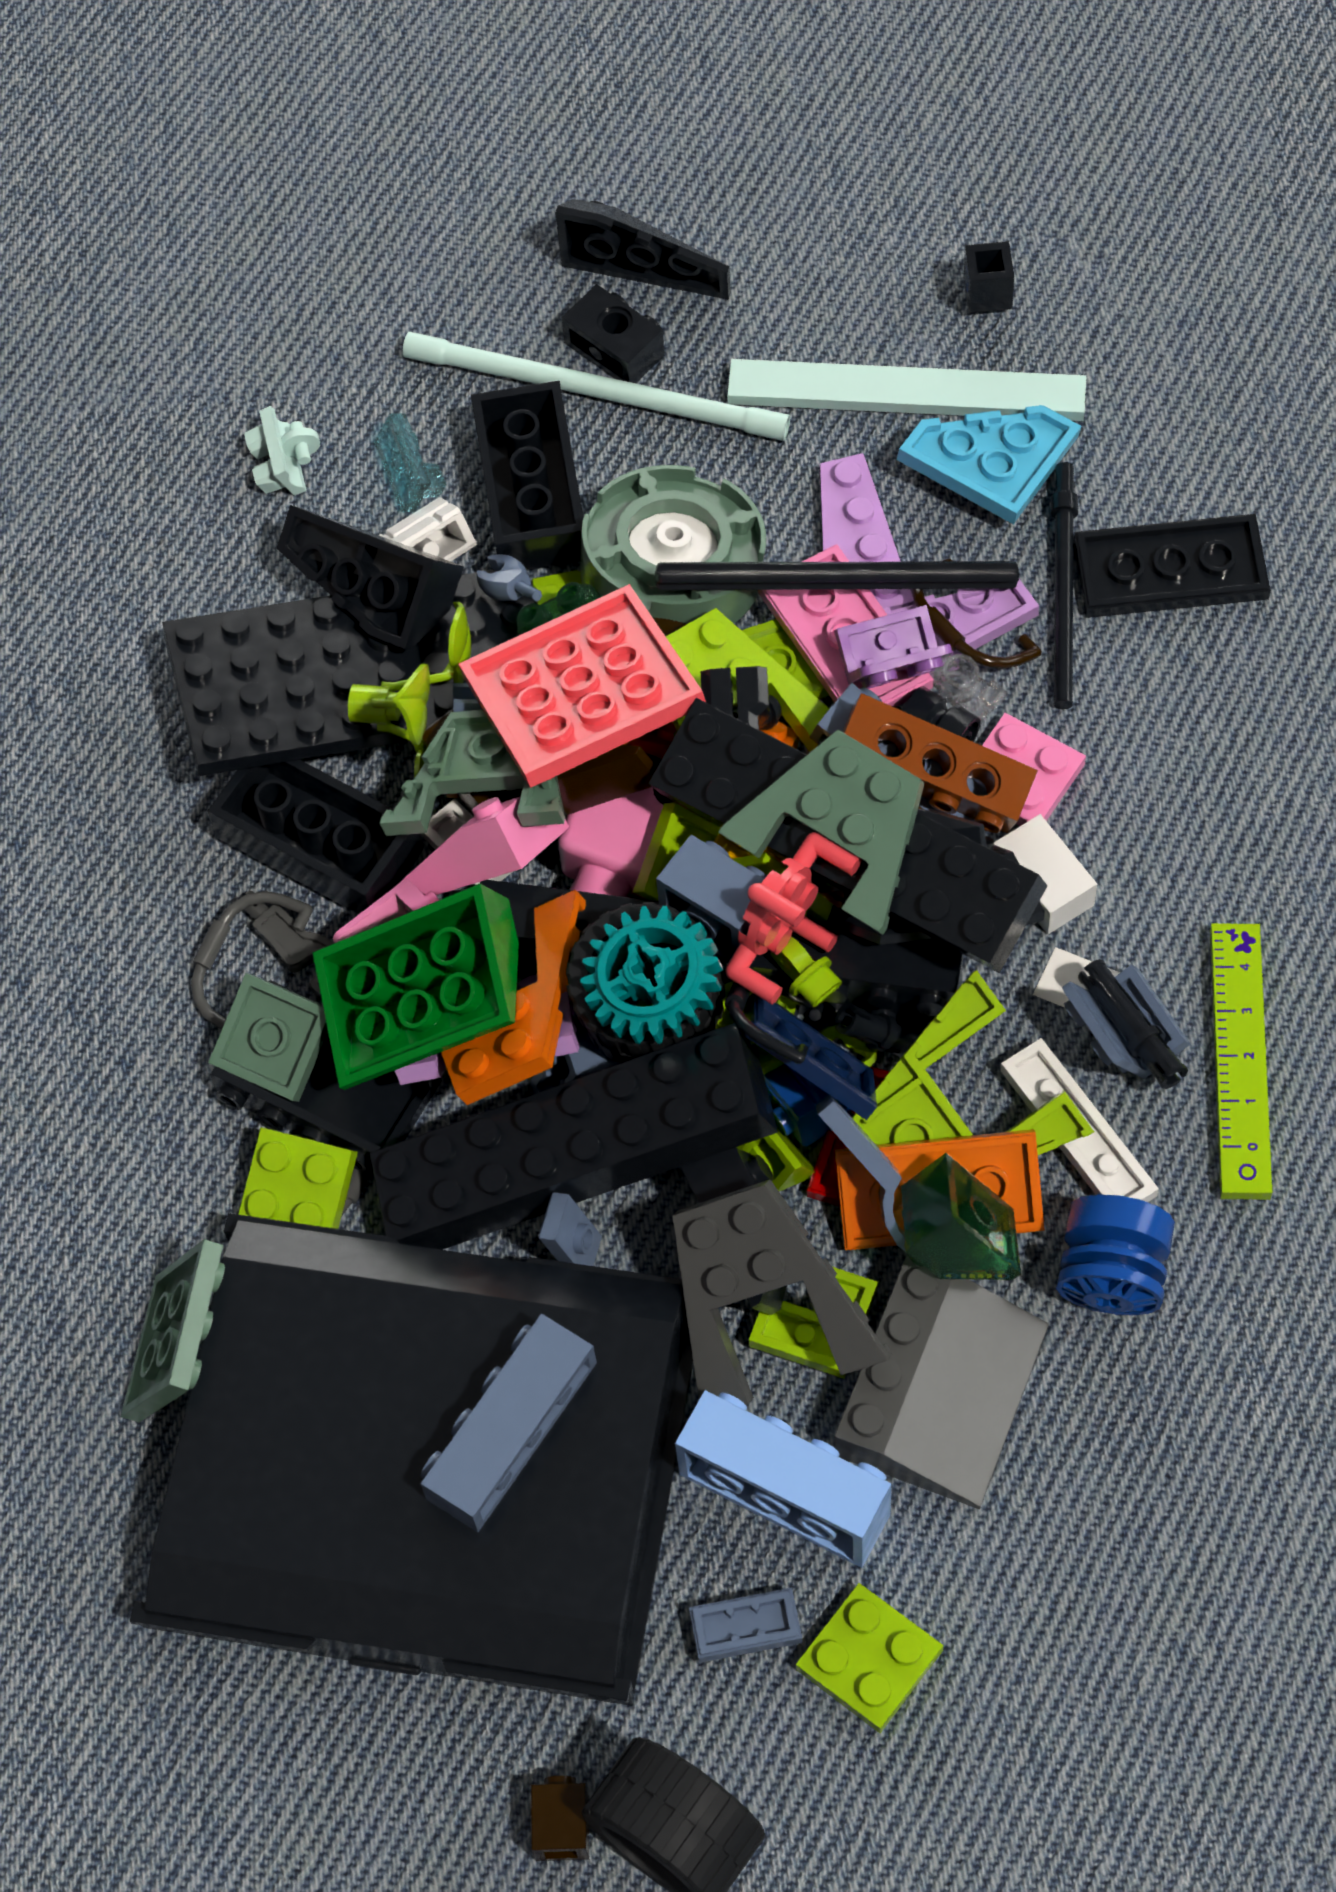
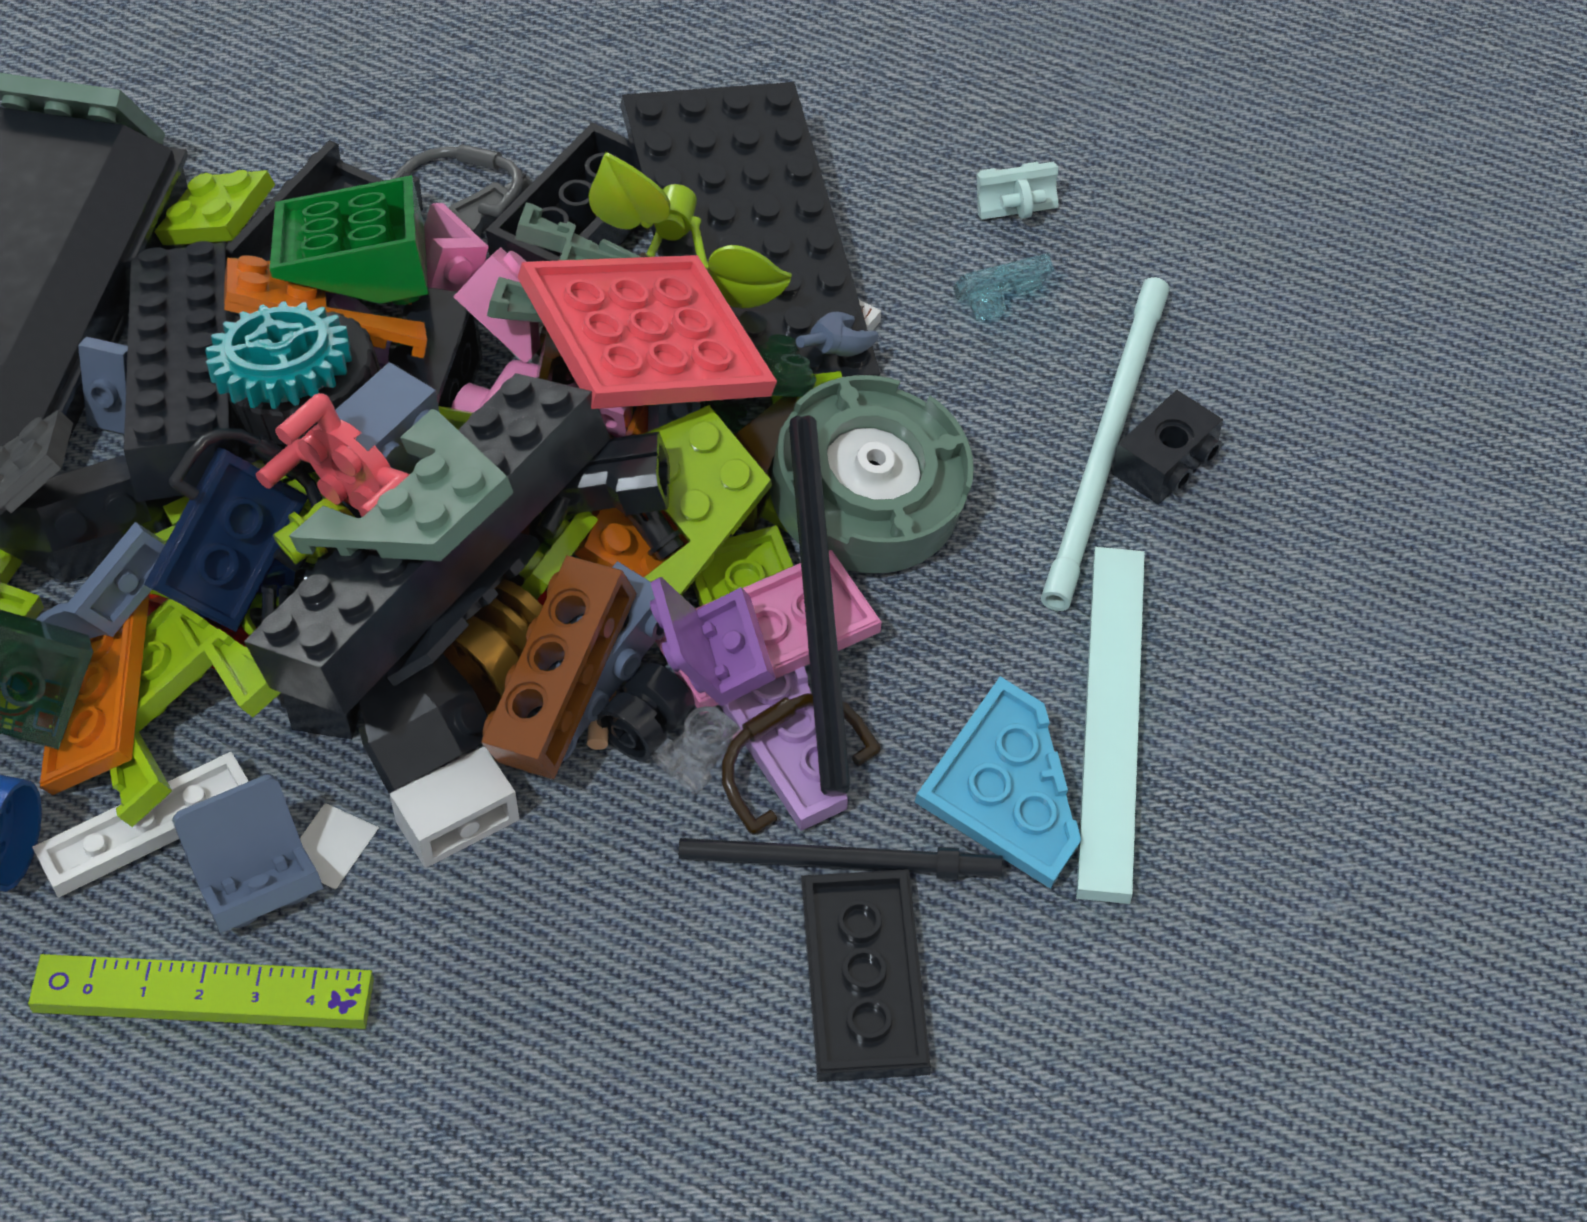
camera: 85 degrees right, 10 degrees down
sand green plate [208,973,328,1102] -> none
black wedge [276,505,464,650] -> none
white brick [379,497,477,561] -> none
black brick [471,381,584,570] -> none
black wedge [555,199,731,300] -> none
lavender wing [820,453,914,611] -> none
black brick [963,241,1014,313] -> none
bright pink plate [982,713,1086,826] -> none
black pin [1078,959,1188,1089] -> none

